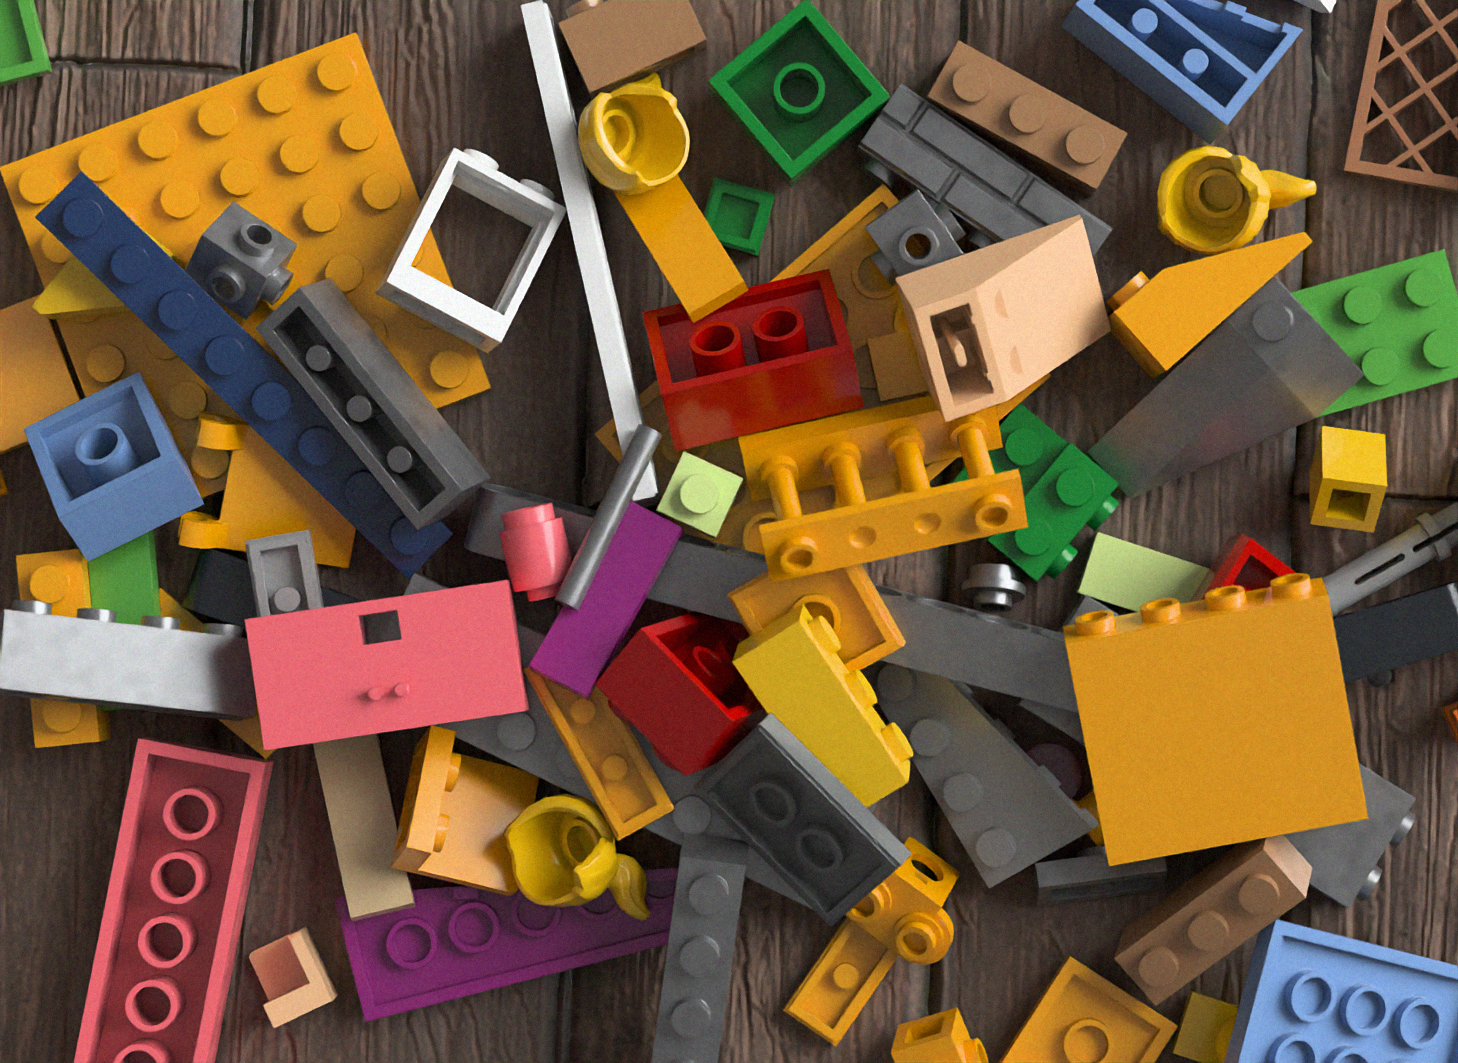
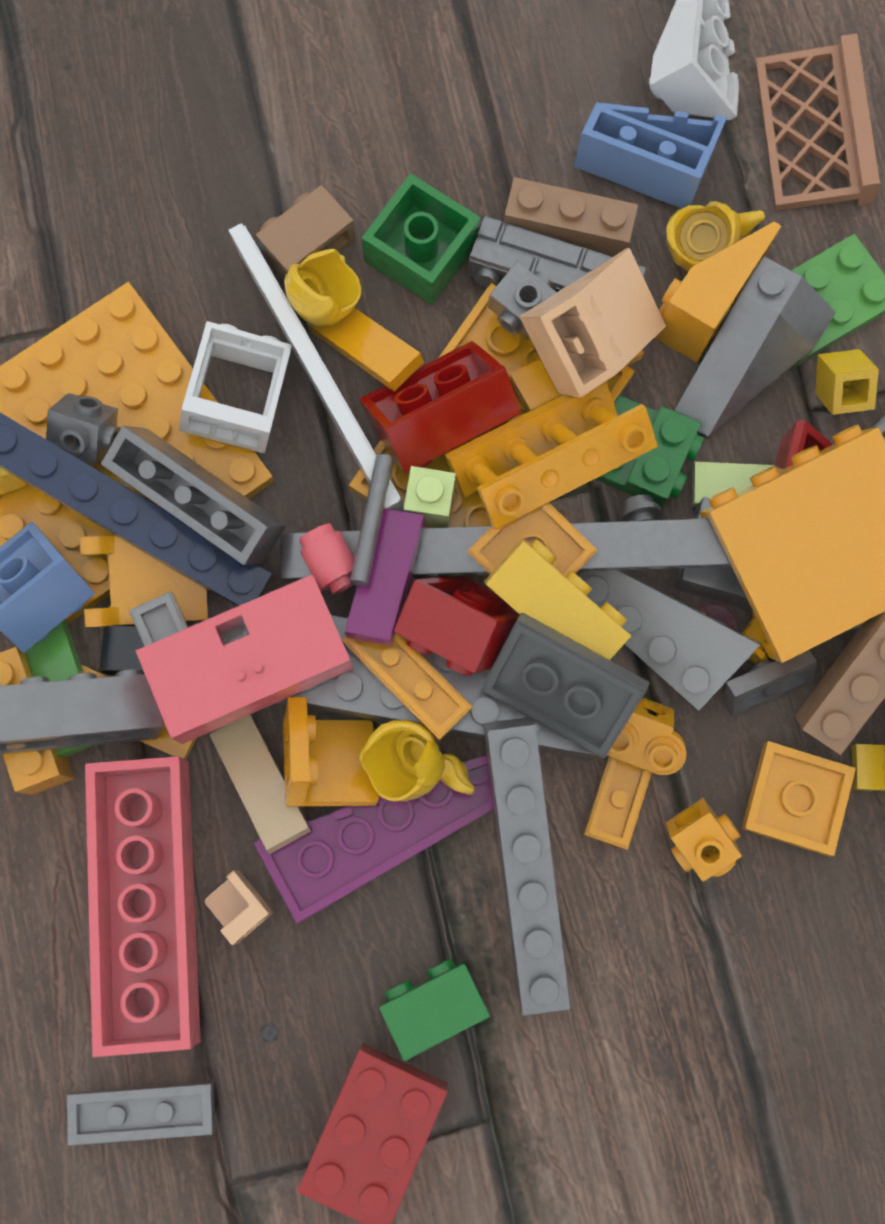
camera: 20 degrees left, 10 degrees down
green tile [703,177,775,258] -> none

